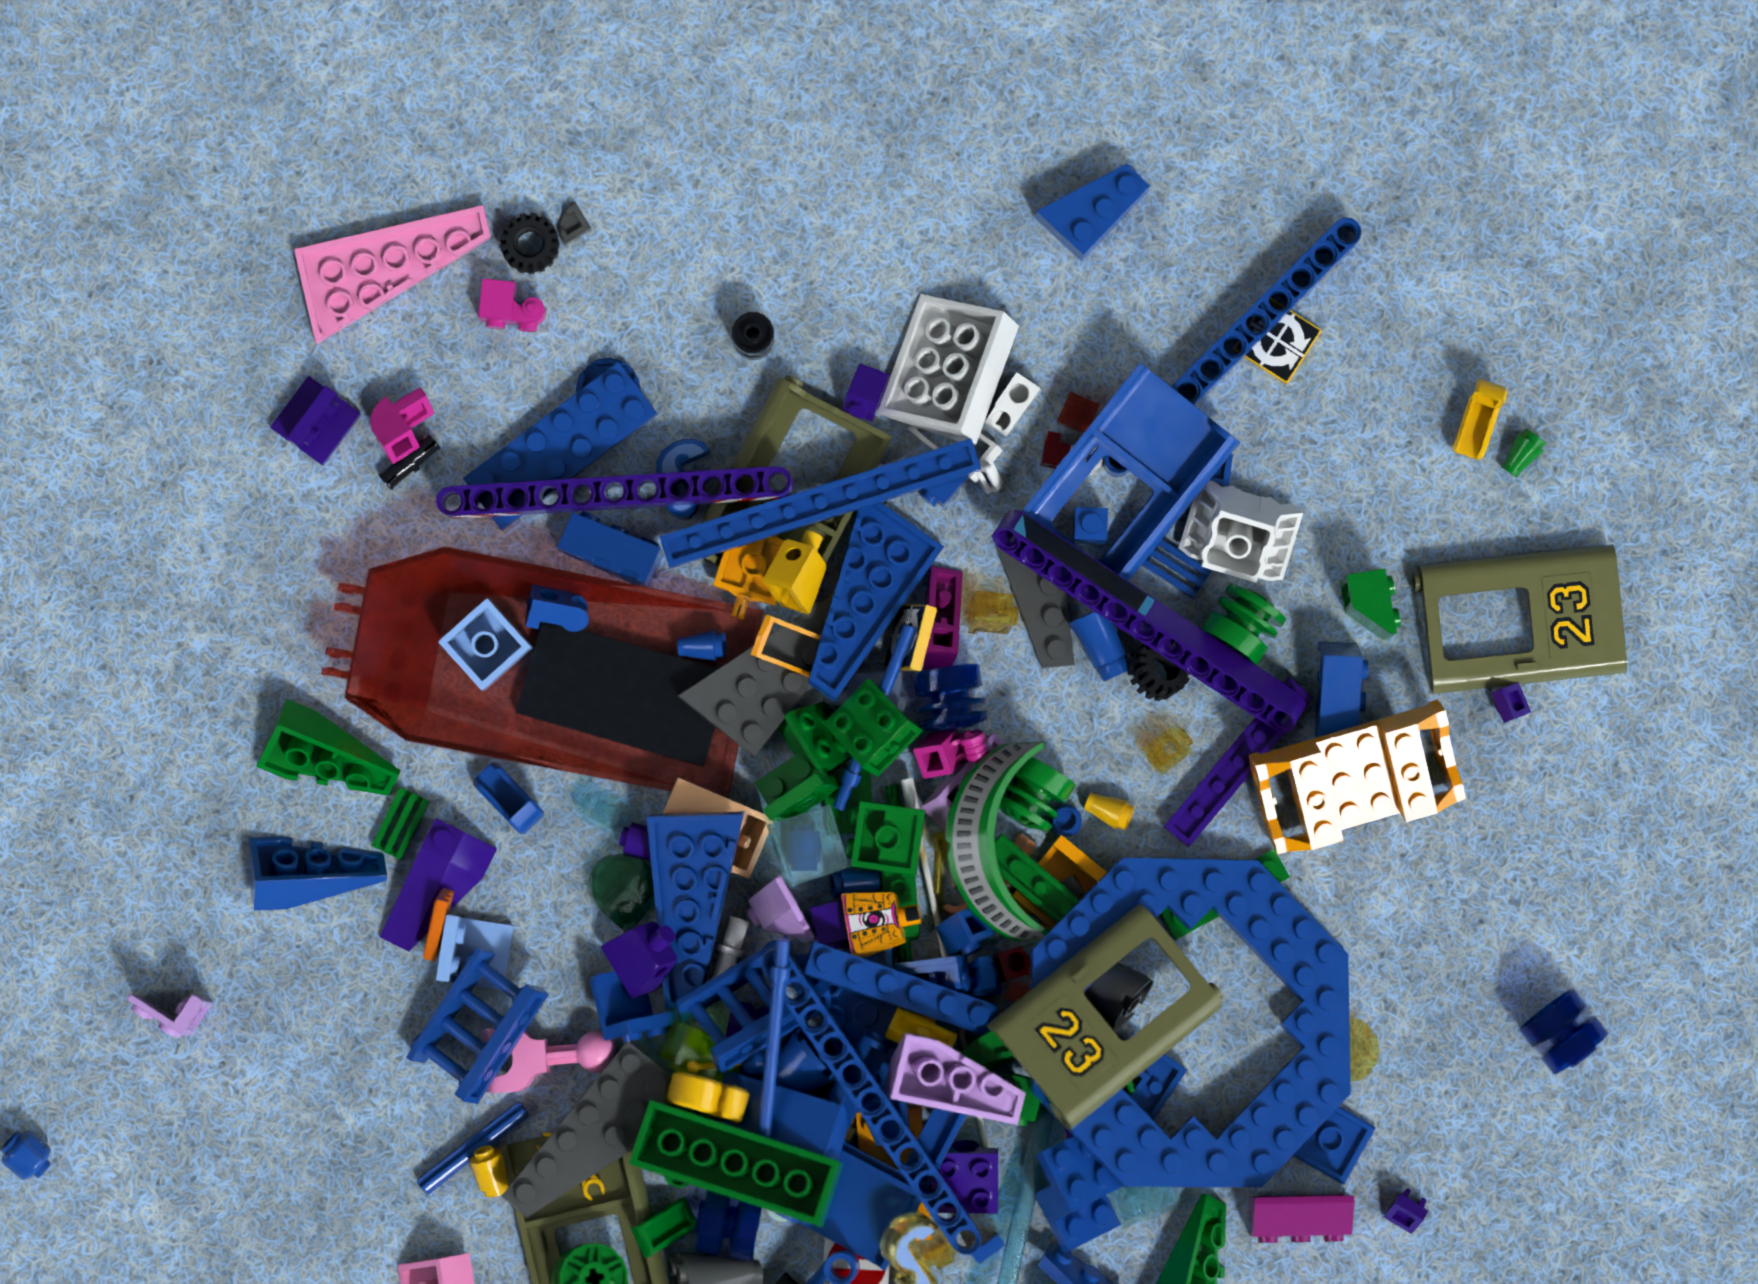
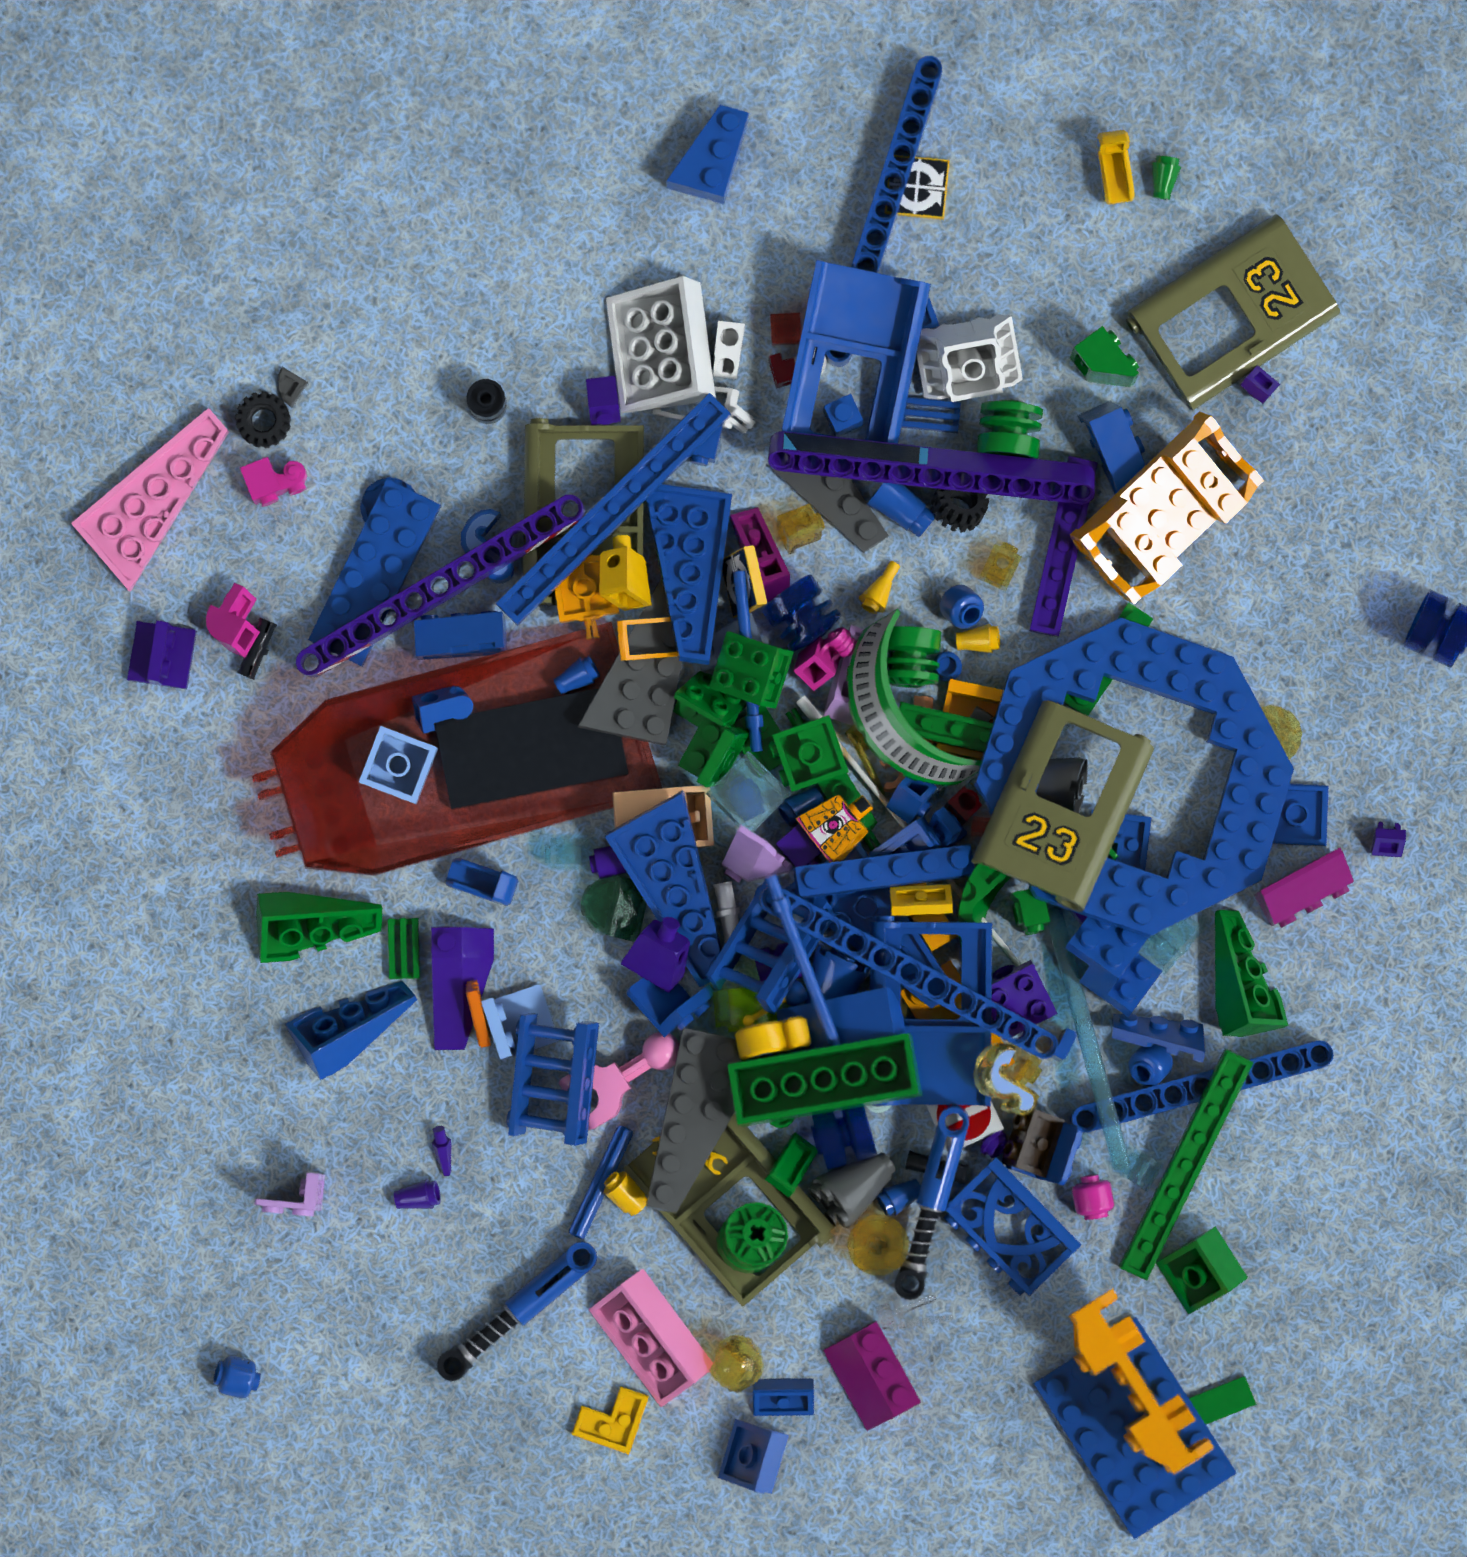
camera: 20 degrees left, 0 degrees up
lavender wedge [883,1033,1026,1125] -> none
none -> dark purple cone [394,1179,441,1209]
none -> dark purple bar [431,1126,451,1176]
none -> piece [437,1242,598,1381]
none -> yellow cone [859,561,900,614]
none -> blue head [939,585,984,629]

